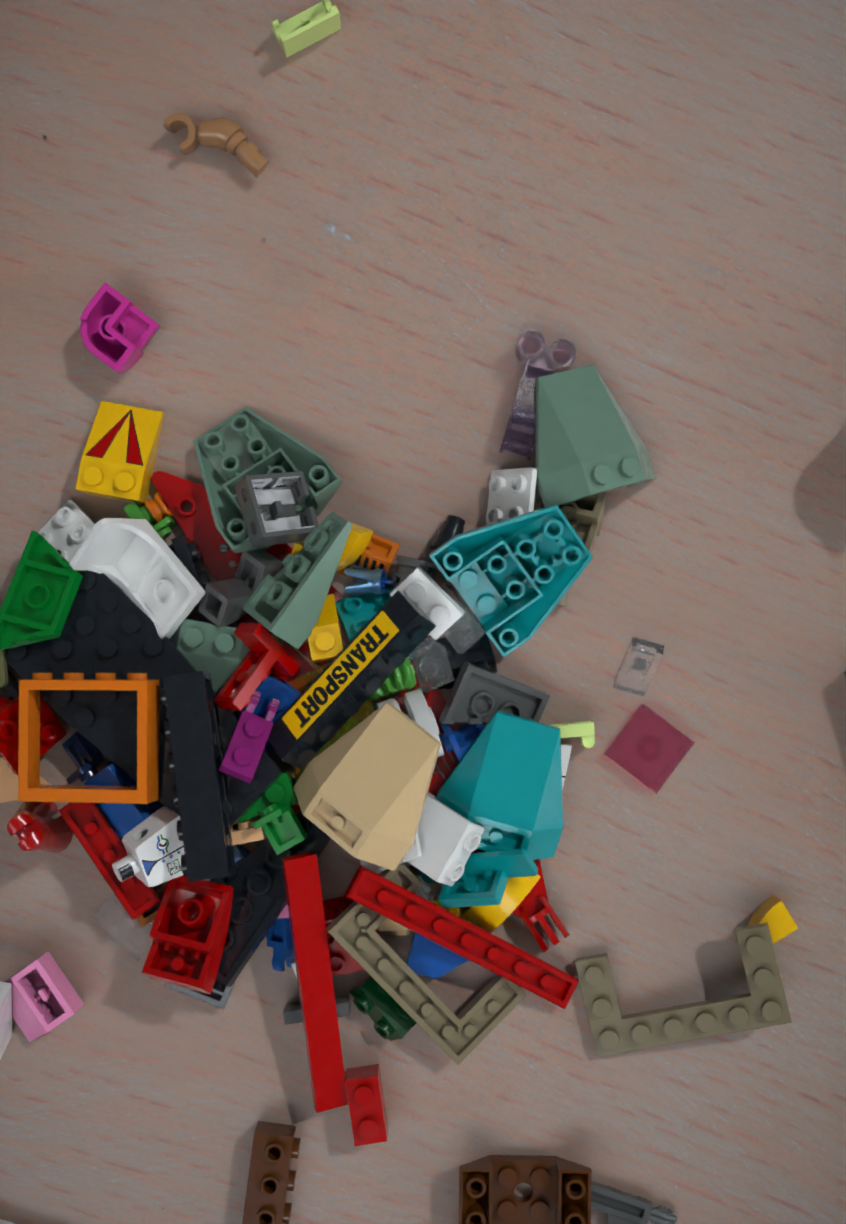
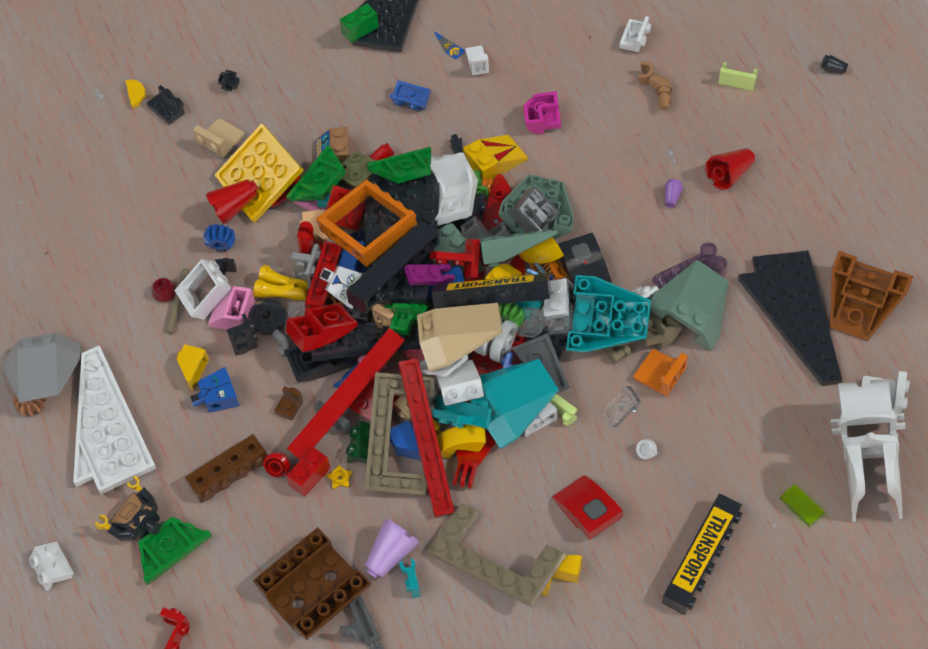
camera: 50 degrees right, 30 degrees down
clear pink plate [604,704,695,794] -> none
none -> yellow slope [177,344,209,391]
none -> blue torso [190,367,240,412]
none -> black bracket [227,313,258,355]
none -> black plate [248,299,287,335]
none -> yellow piece [253,265,309,302]
none -> red cone [263,451,290,478]
none -> light grey arm [272,330,290,356]
none -> reddish brown bracket [274,386,303,421]
none -> light grey bracket [291,243,321,289]
none -> yellow plate [327,465,353,489]
none -> lavender cone [365,518,420,578]
none -> teal plate [399,559,421,599]
none -> black piece [450,134,463,154]
none -> red slope [552,475,623,540]
none -> black slope [558,232,612,287]
none -> white bracket [619,16,651,52]
none -> orange bracket [634,349,688,397]
none -> white tile [636,439,658,460]
none -> medium lavender cone [665,179,683,208]
none -> red cone [705,148,755,190]
none -> black wing [738,250,842,386]
none -> dark orange wedge [830,251,914,341]

